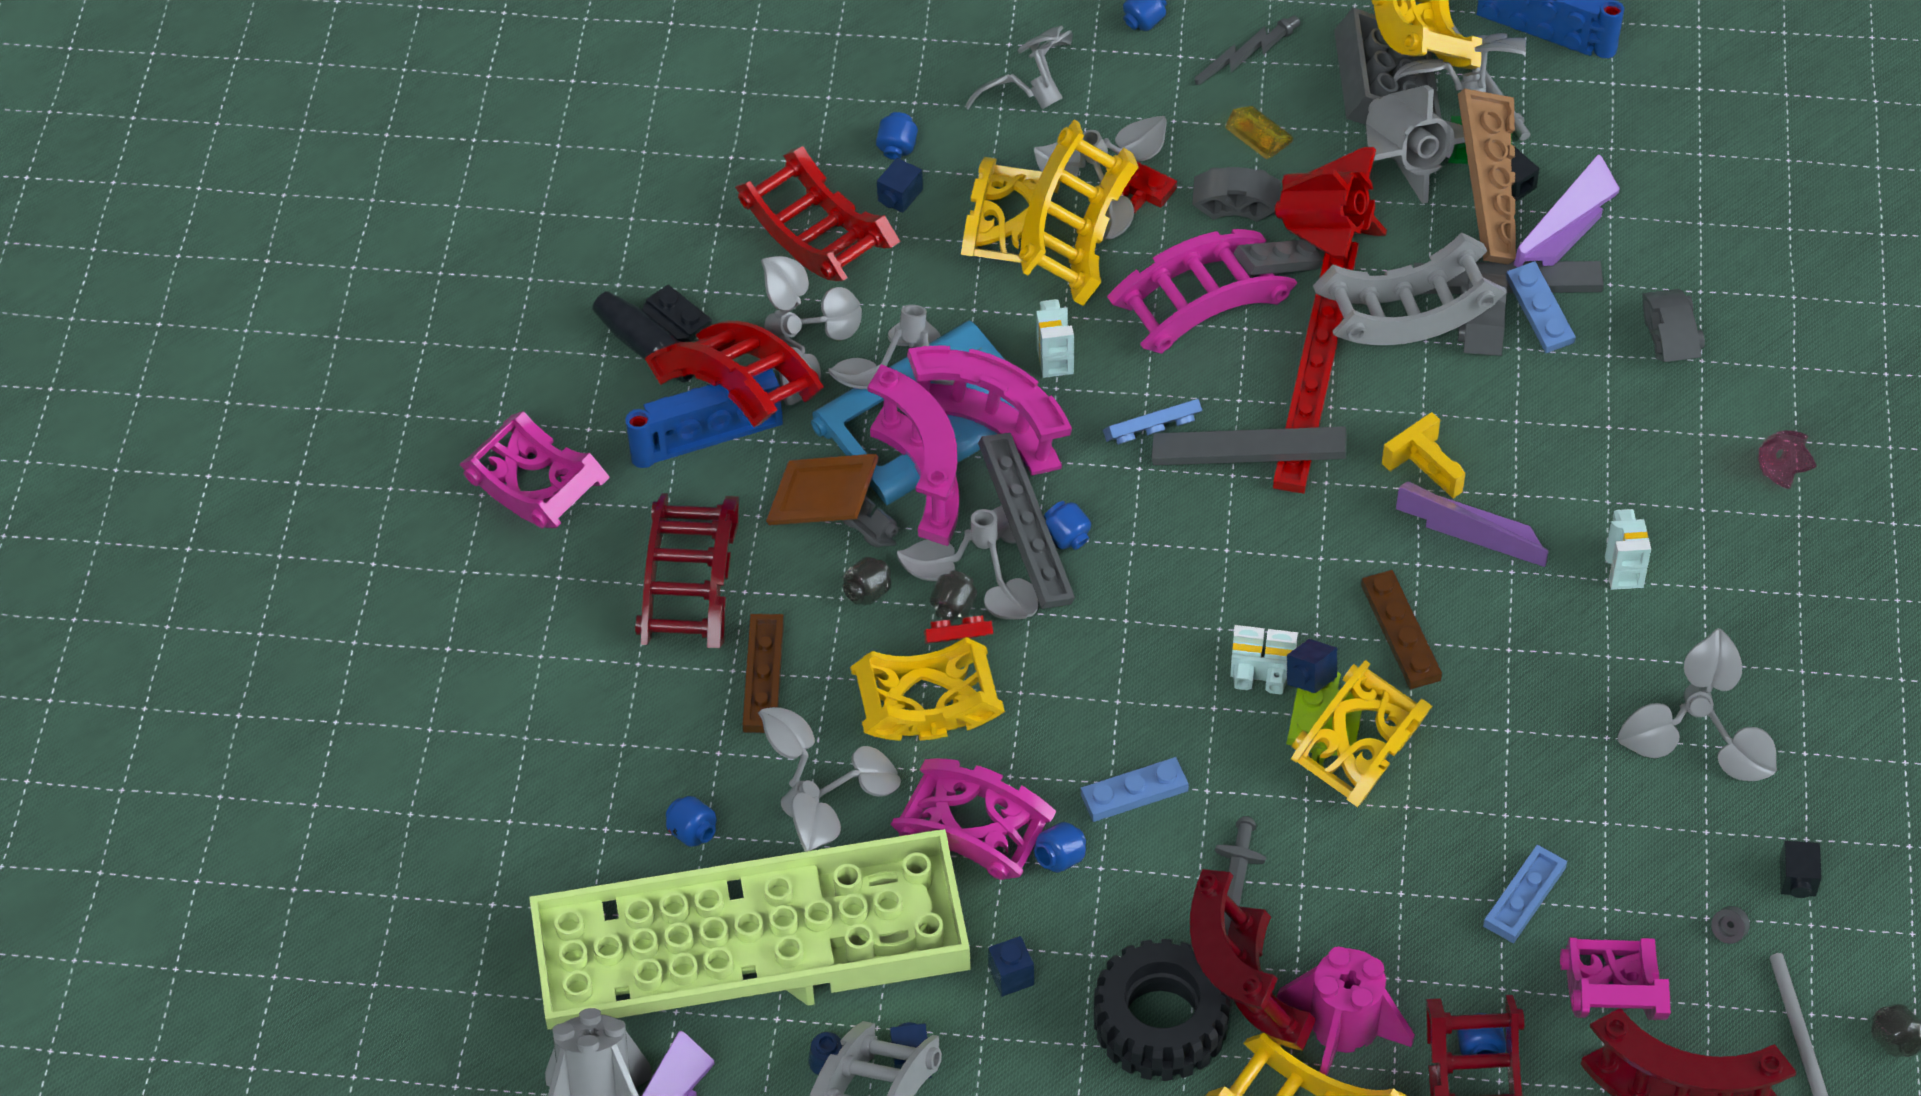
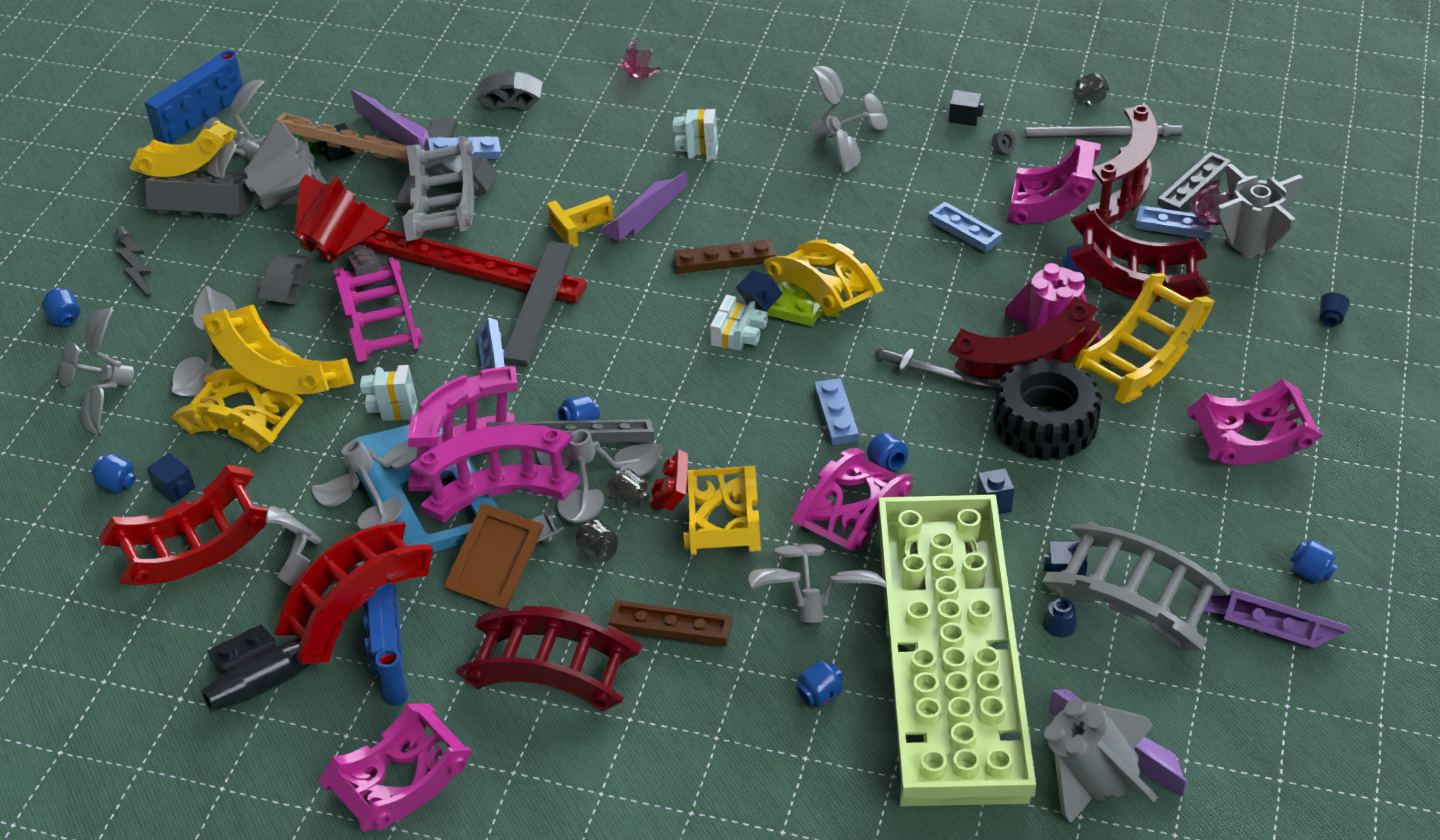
camera: 80 degrees left, 10 degrees down
clear yellow slope [1226,106,1294,159] -> none

